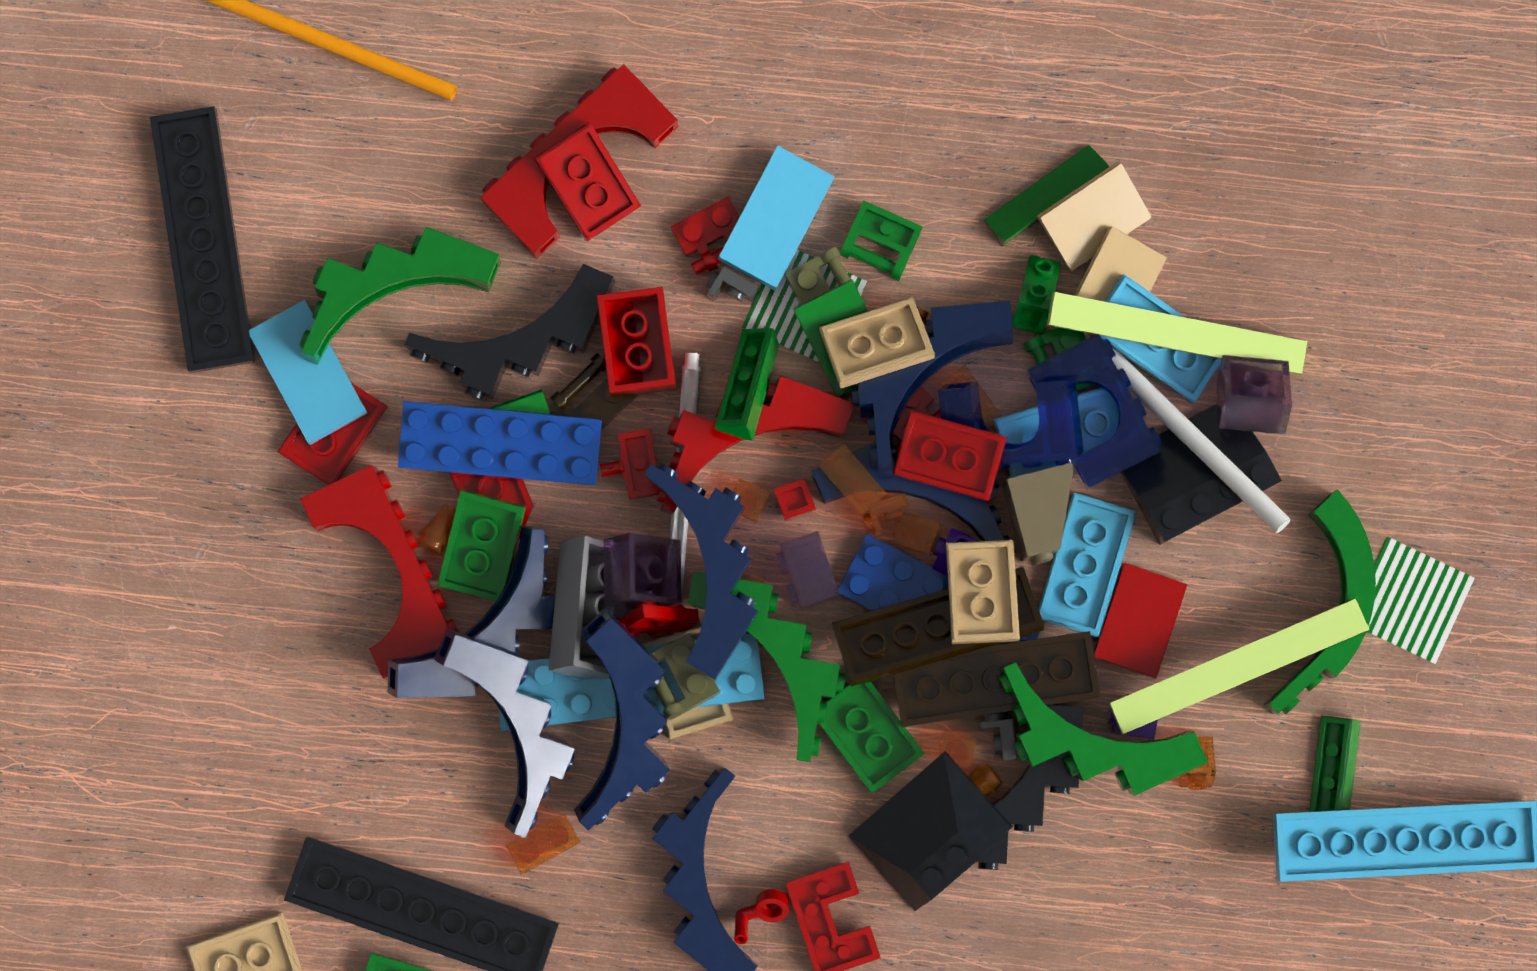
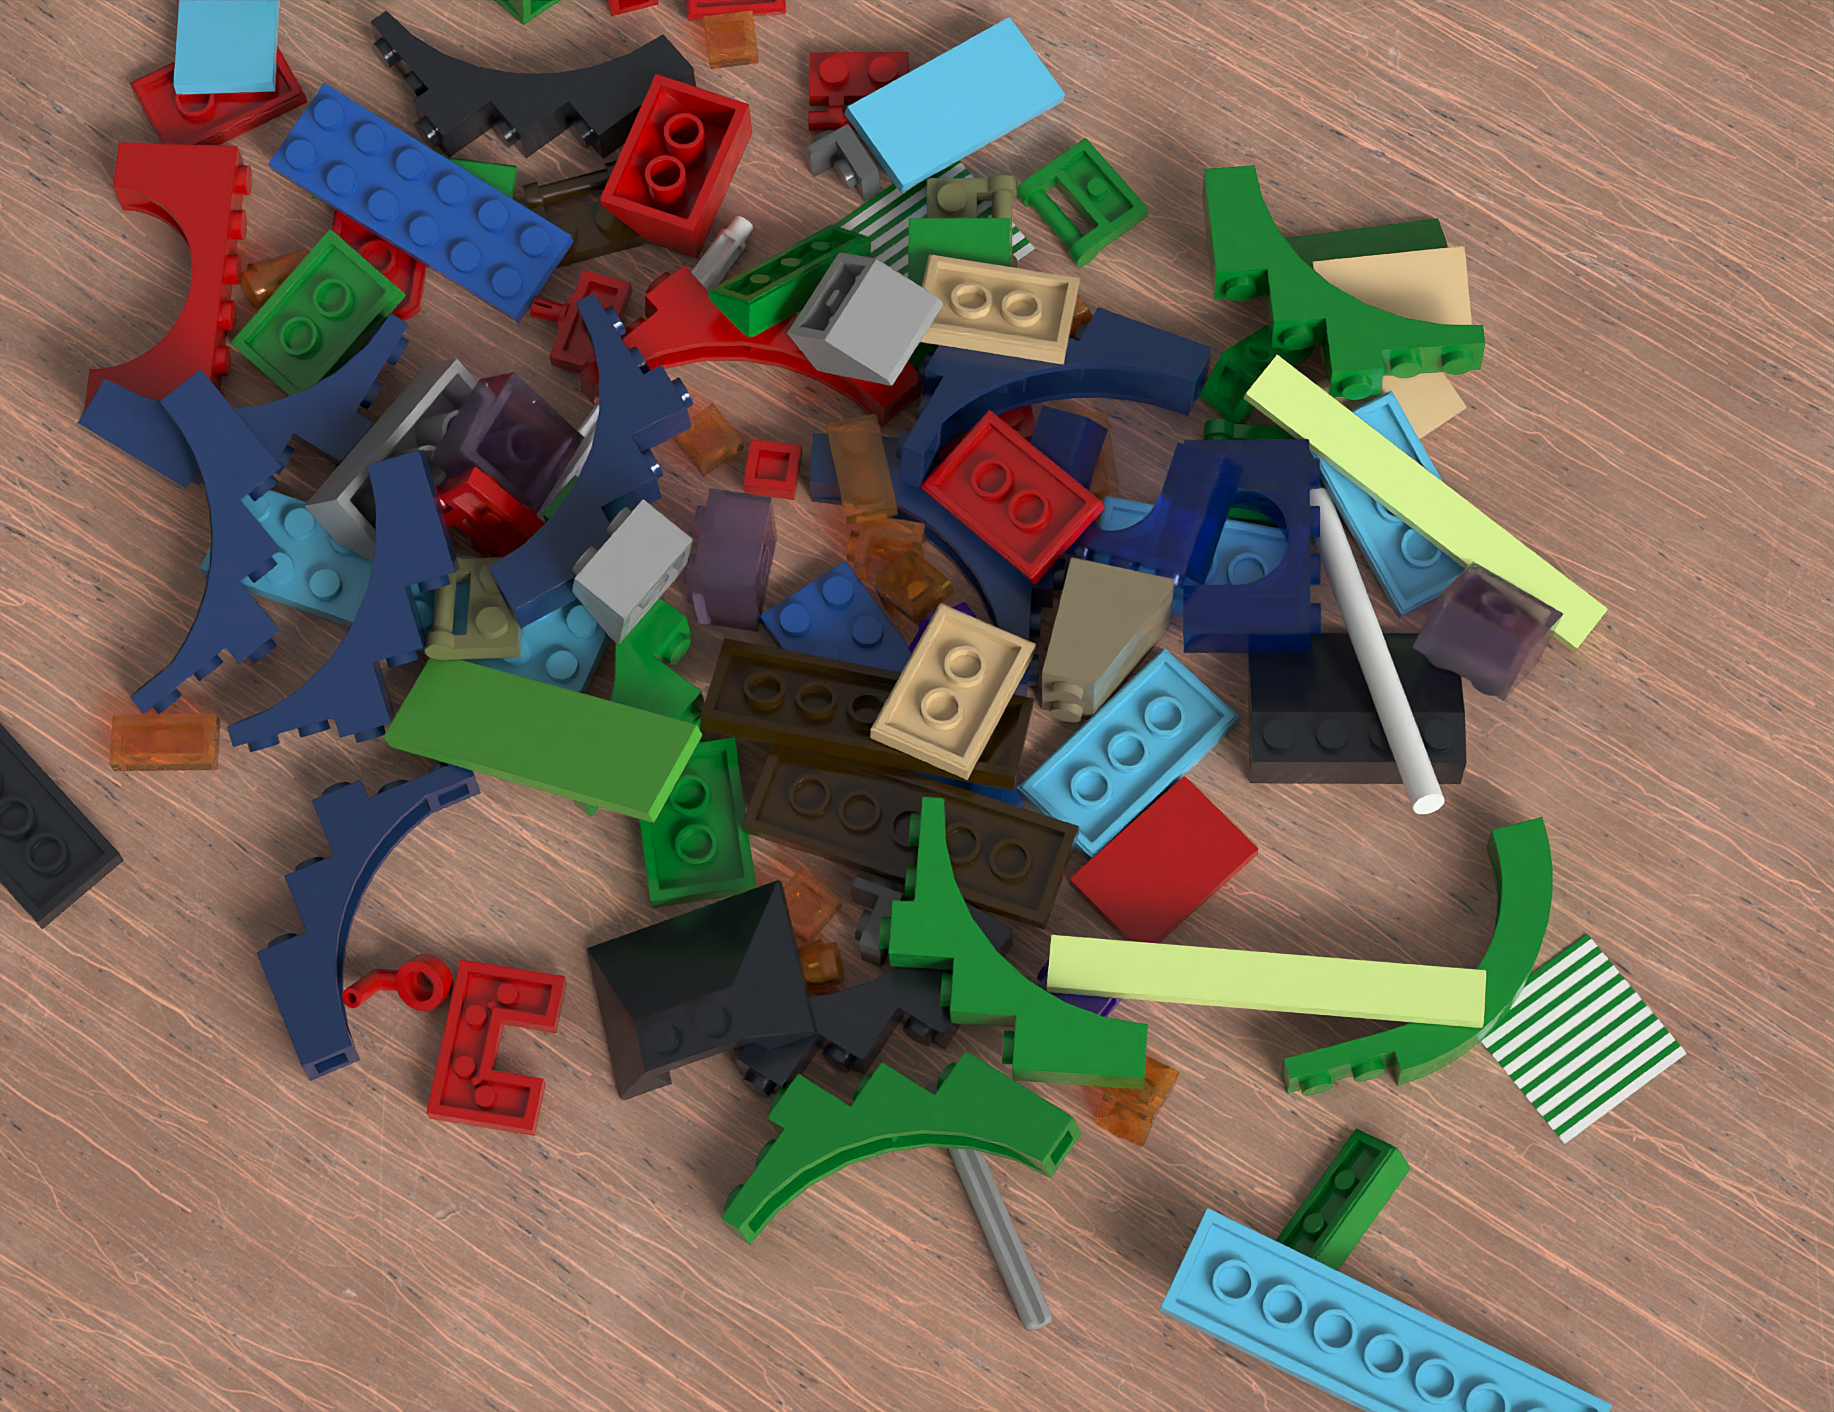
camera: 30 degrees right, 15 degrees down
none -> bright green tile [383,658,702,823]
none -> light grey slope [572,499,693,644]
none -> clear orange plate [703,10,759,69]
none -> green arch [721,1051,1081,1245]
none -> light grey slope [787,252,944,386]
none -> light grey axle [925,1080,1052,1331]
none -> green arch [1202,165,1486,400]

